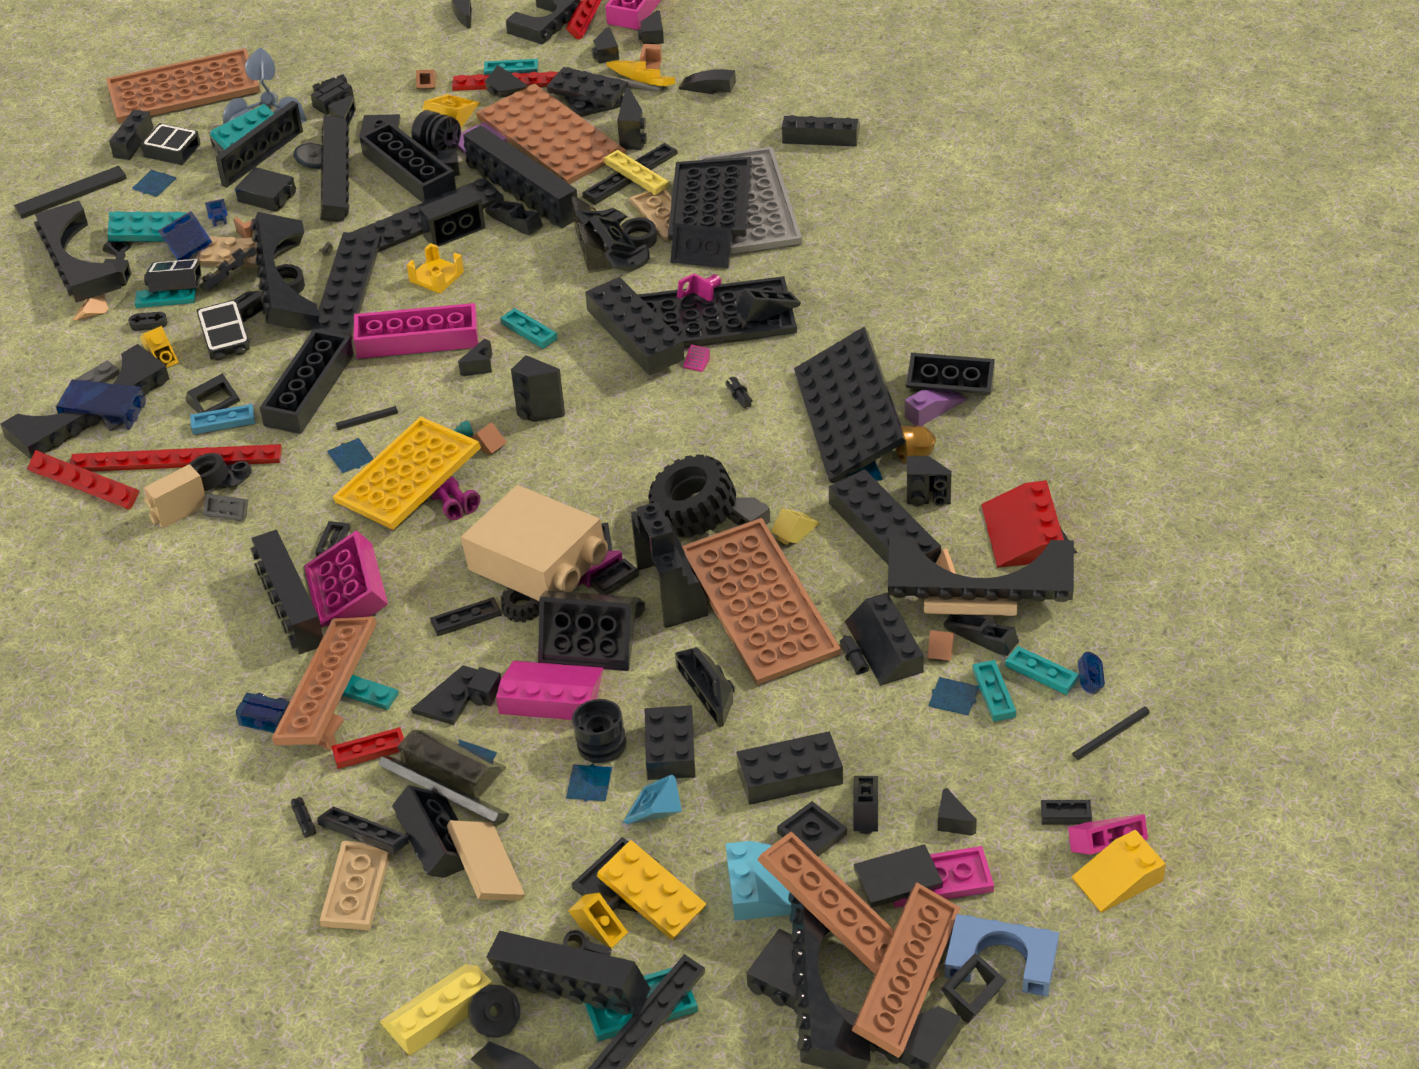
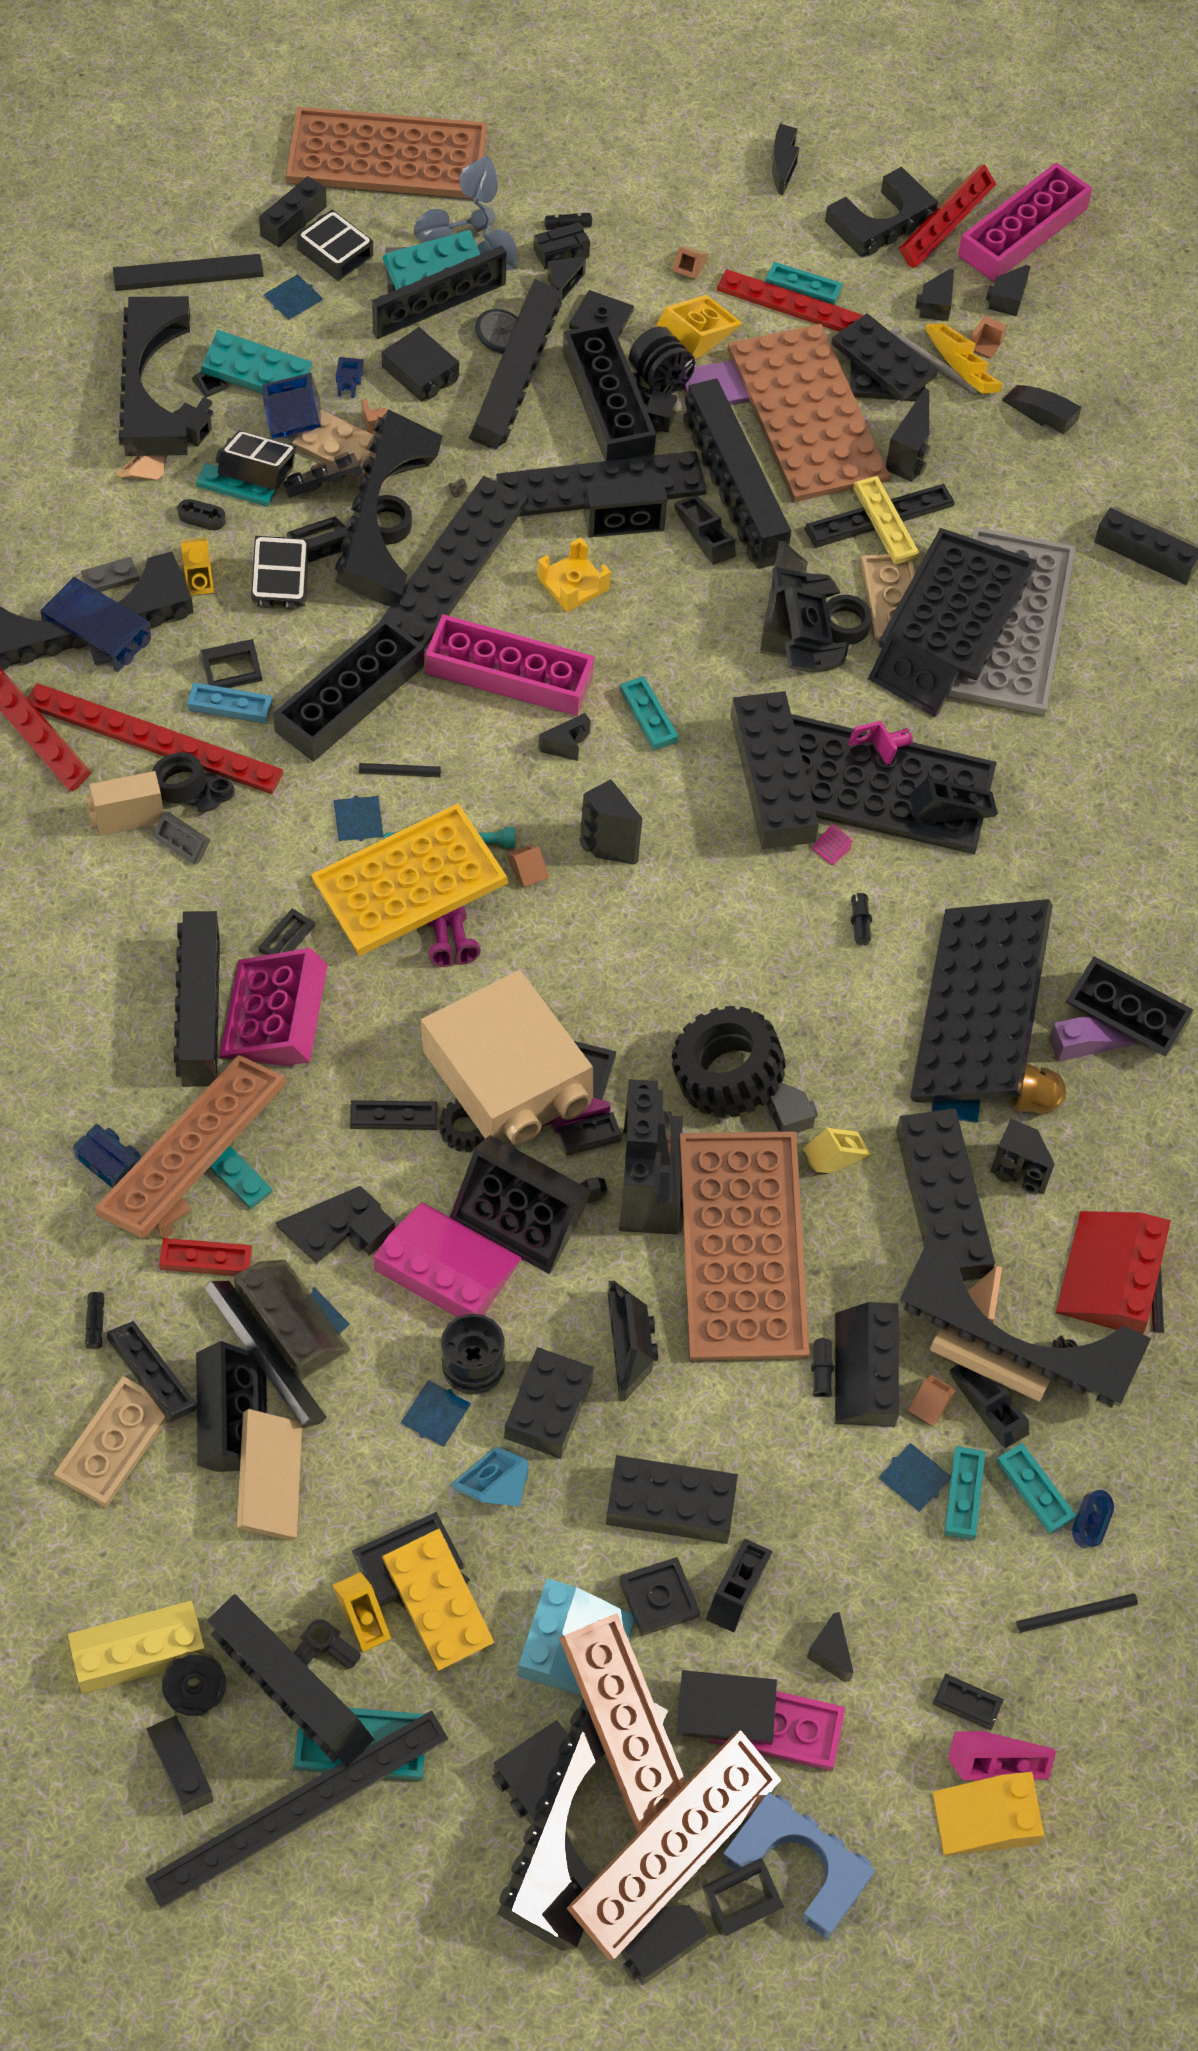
camera: 15 degrees right, 15 degrees up
black slope [485,65,527,97] -> none

